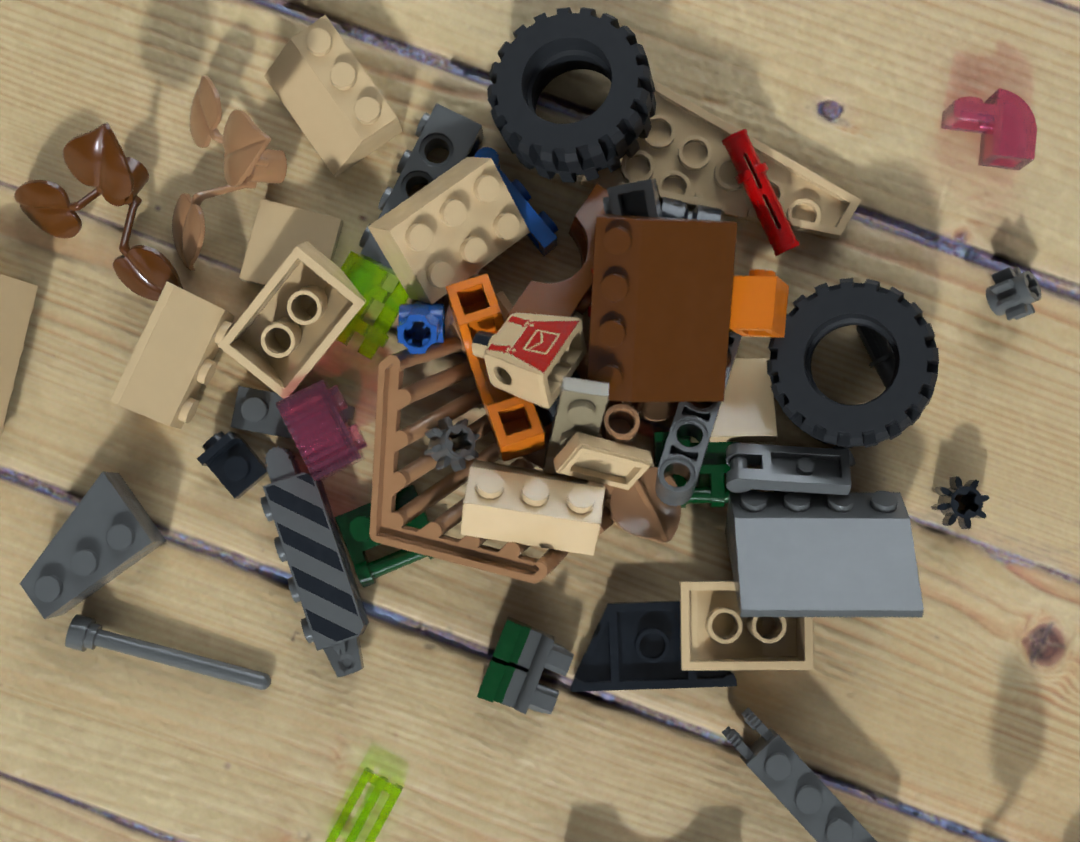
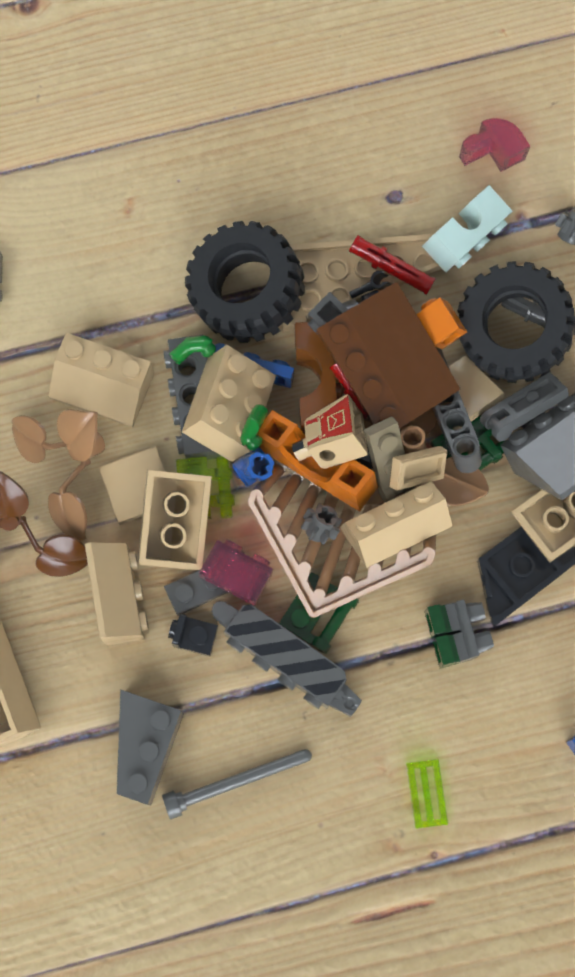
camera: 35 degrees left, 10 degrees down
none -> green arm [169,335,216,365]
none -> green arm [240,404,268,451]
none -> black hand [349,271,392,299]
none -> light aqua arch [422,185,513,272]

